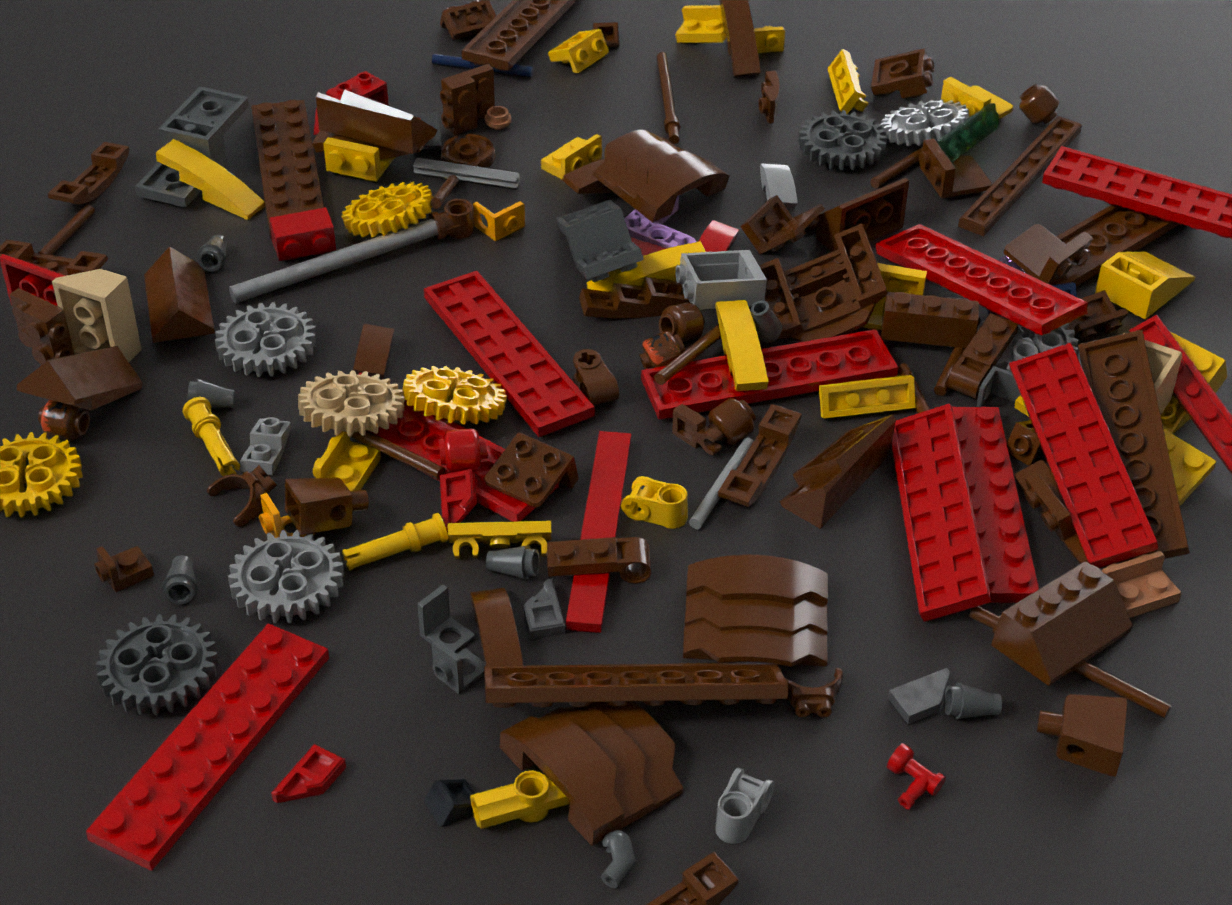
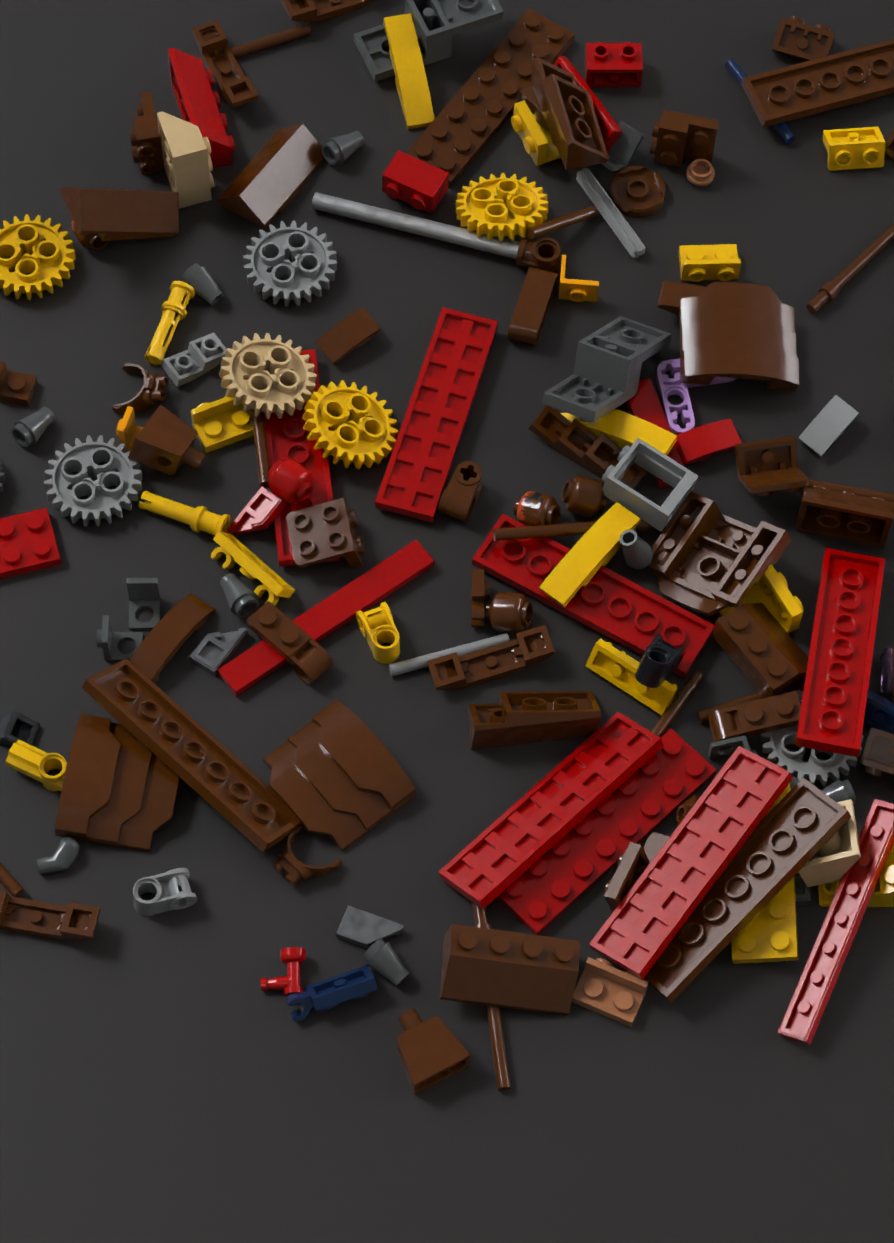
camera: 45 degrees right, 20 degrees up
none -> dark blue plate [286,965,378,1021]
none -> reddish brown beam [507,267,559,345]
none -> black piece [635,634,686,688]

